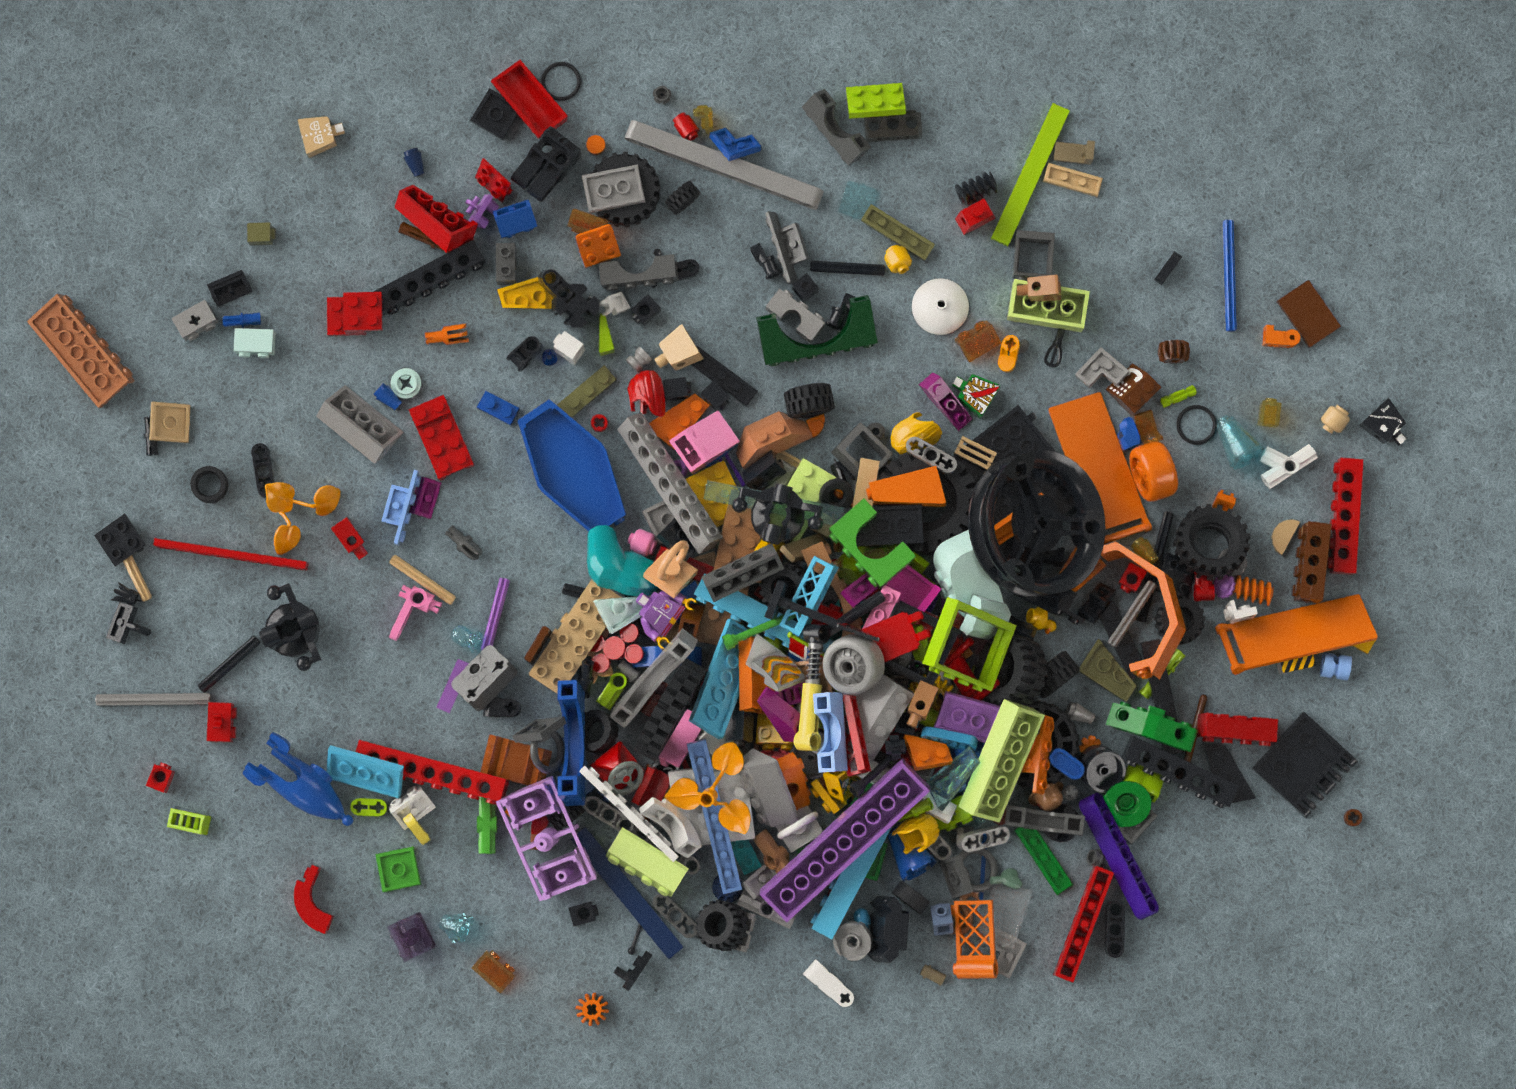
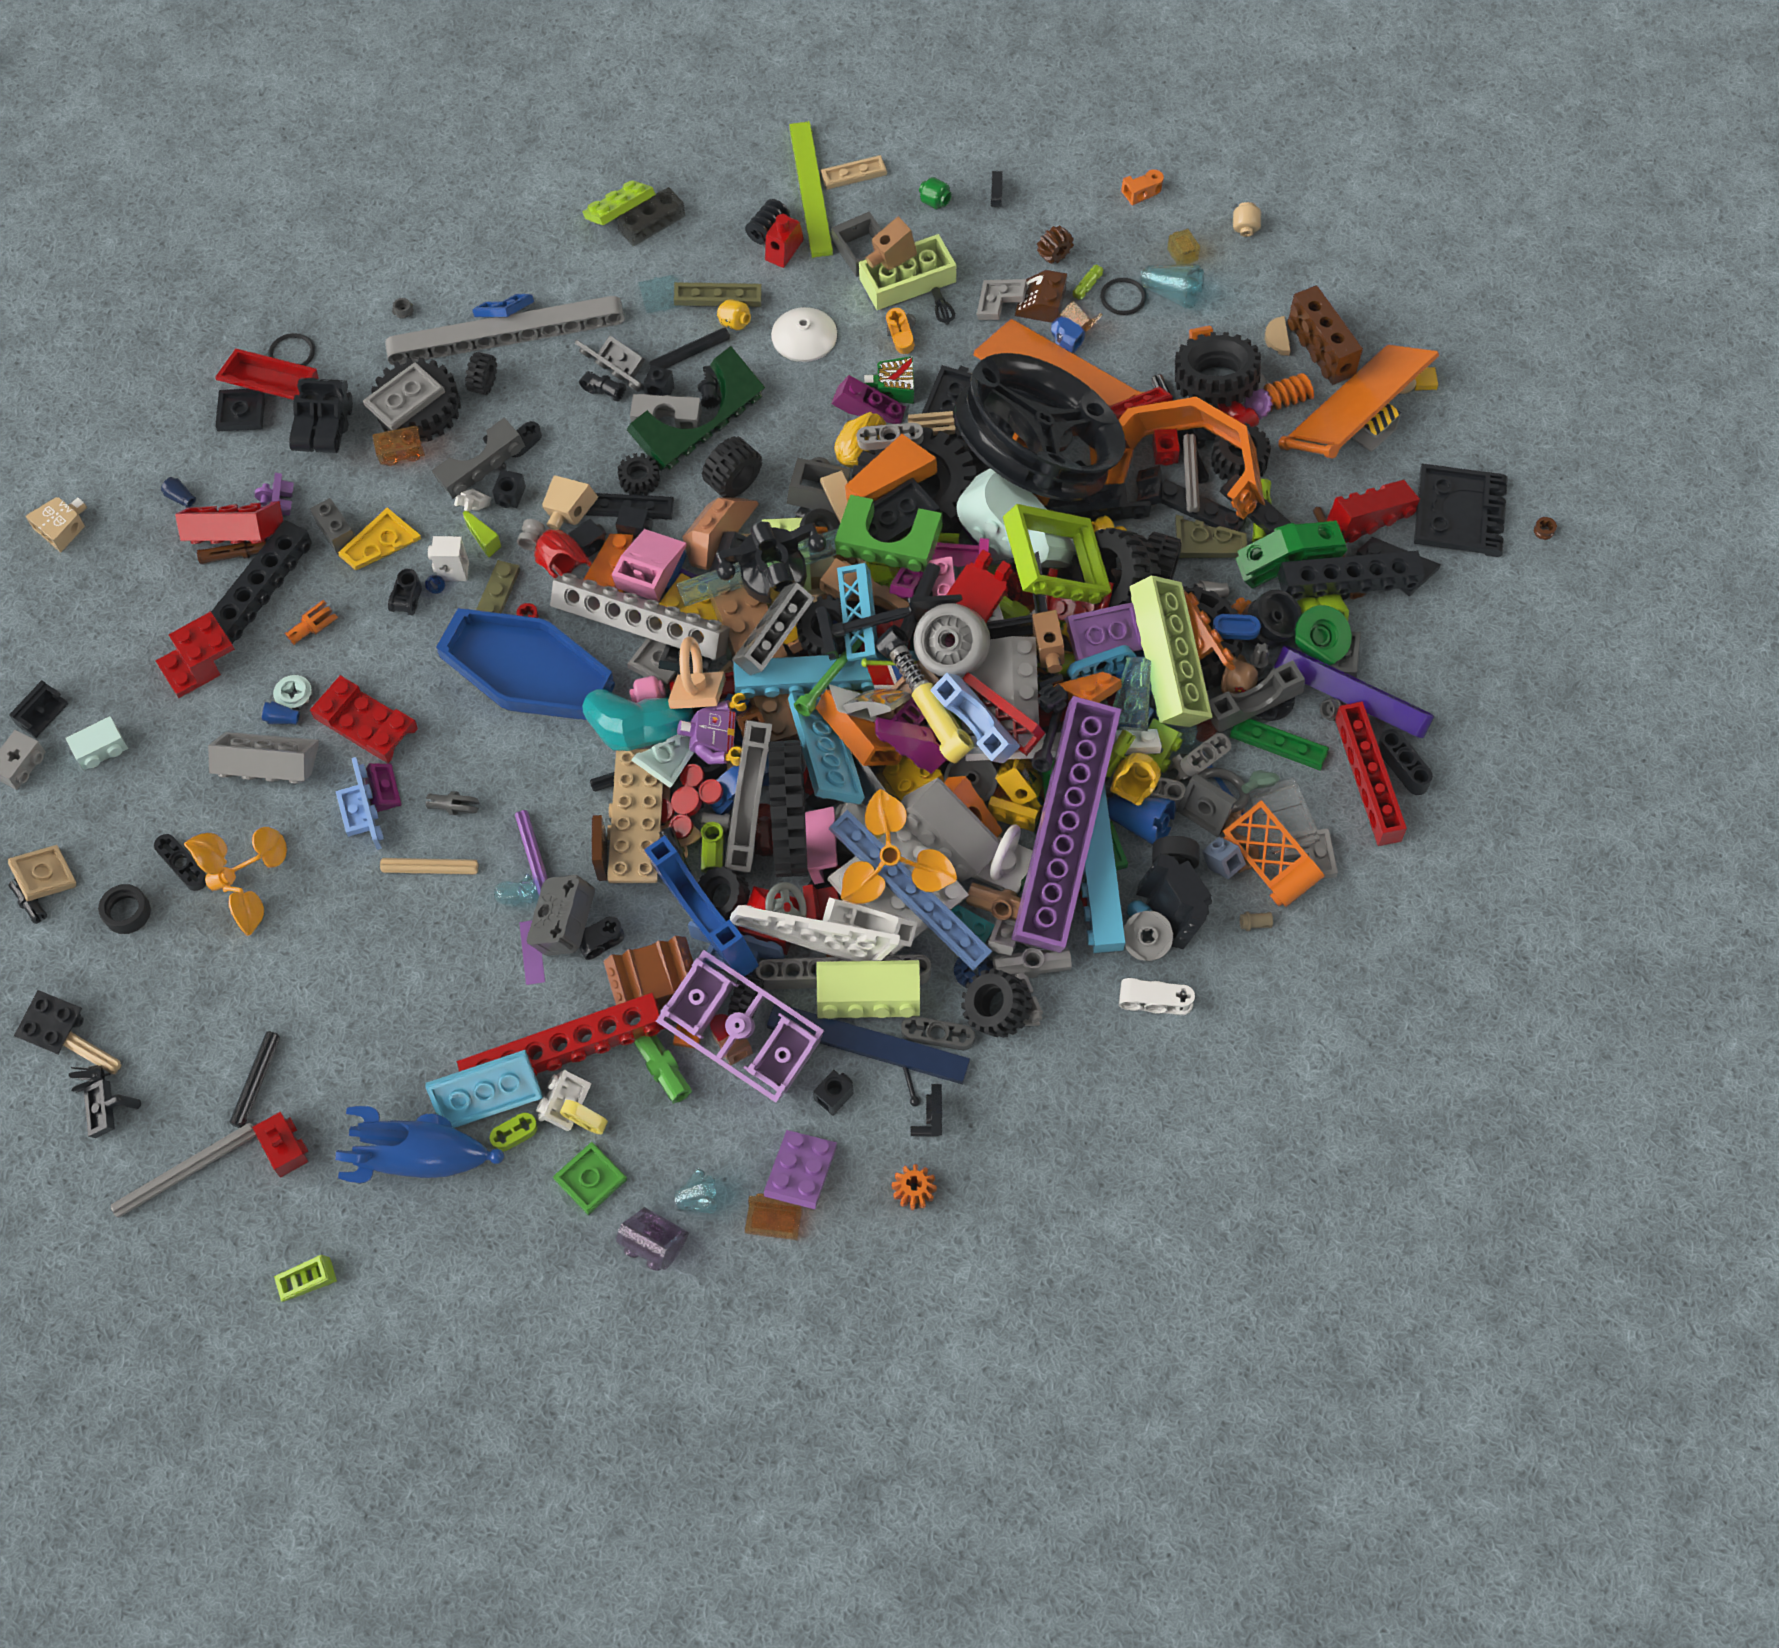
camera: 30 degrees left, 20 degrees down
red brick [146,762,175,793] -> none
red tile [153,538,309,571] -> none
blue axle [222,312,261,328] -> none
olive brick [247,222,276,245] -> none
black piece [259,583,321,671] -> none
red arch [294,865,334,934] -> none
red torso [331,517,368,560] -> none
bright pink piece [389,585,442,641] -> none
red hinge [475,158,513,203] -> none
blue plate [477,391,520,426] -> none
blue brick [493,199,537,238] -> none
dark grey tile [513,716,567,774] -> none
black connector [538,269,599,328] -> none
orange bracket [575,224,621,268] -> none
orange tile [586,135,605,155] -> none
red brick [673,112,700,141] -> none
clear yellow bracket [693,105,713,134] -> none
dark grey arch [802,89,871,165] -> none
orange tile [806,414,825,439] -> none
clear orange bracket [954,321,1001,363] -> none
dark tan bracket [1054,140,1095,165] -> none
orange wheel [1129,441,1178,502] -> none
blue axle [1223,220,1237,332] -> none
white bracket [1223,600,1258,624] -> none
white piece [1260,444,1318,489] -> none
reddish brown tile [1277,280,1341,348] -> none
light blue wheel [1320,652,1352,681] -> none
red brick [1327,457,1364,575] -> none
black torso [1359,398,1407,446] -> none
none -> black tyre [617,453,660,495]
none -> medium lavender plate [764,1130,837,1209]
none -> green head [919,177,952,209]
none -> red tile [1109,386,1173,420]

